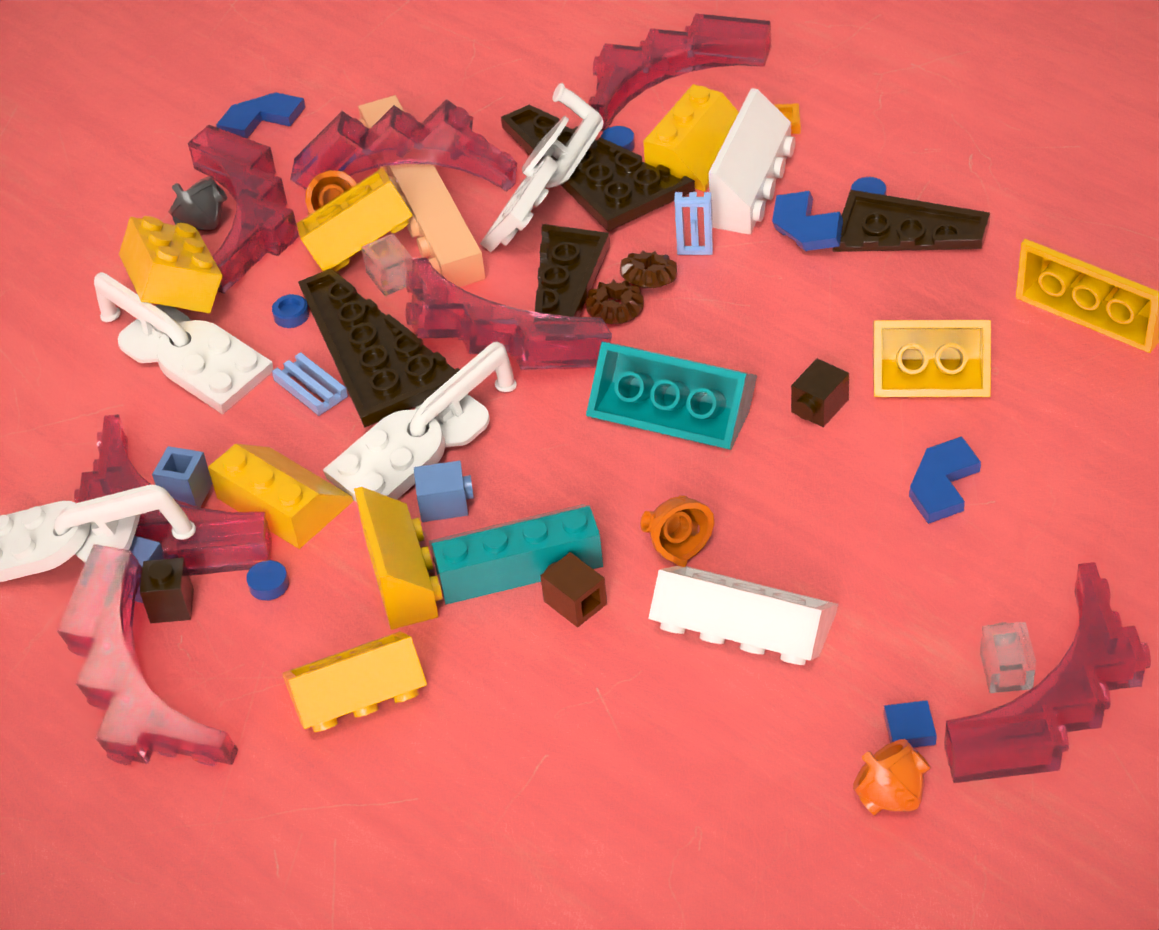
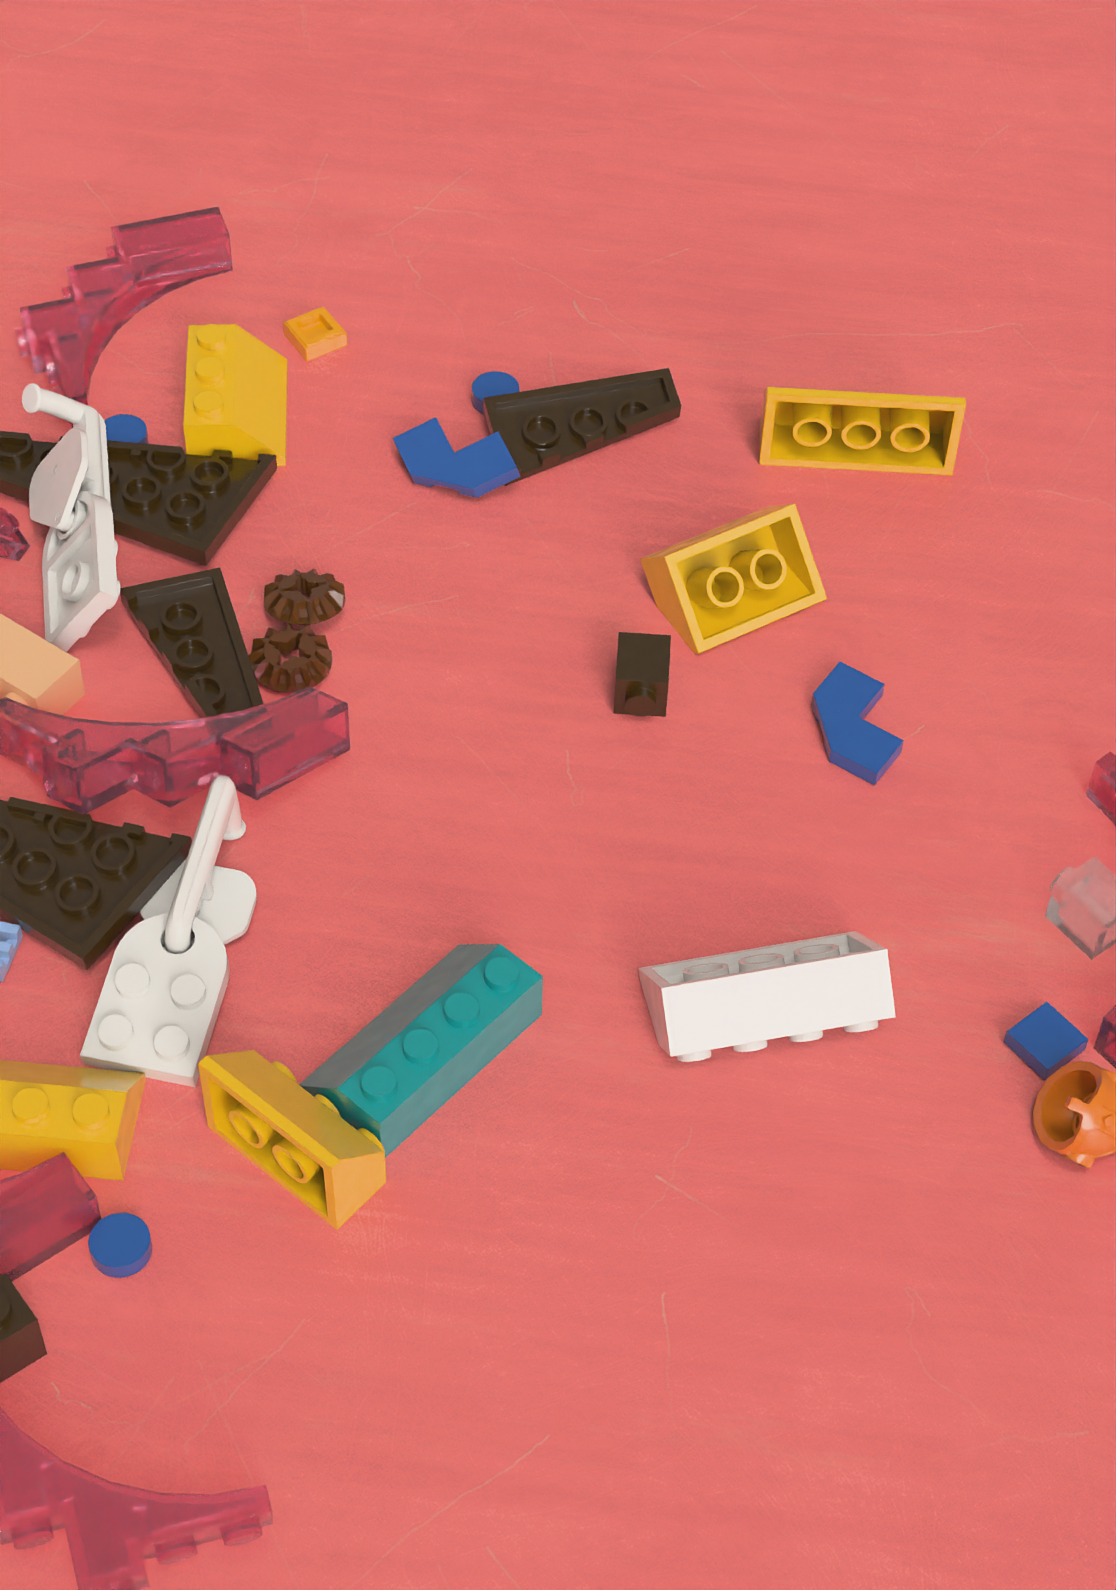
camera: 40 degrees left, 5 degrees up
yellow slope [282,631,427,732] -> none
medium blue brick [414,461,474,522] -> none
reddish brown brick [540,552,607,628] -> none
teal slope [586,341,757,450] -> none
orange helmet [640,495,715,567] -> none
light blue tile [674,192,713,255] -> none
white slope [709,88,796,235] -> none

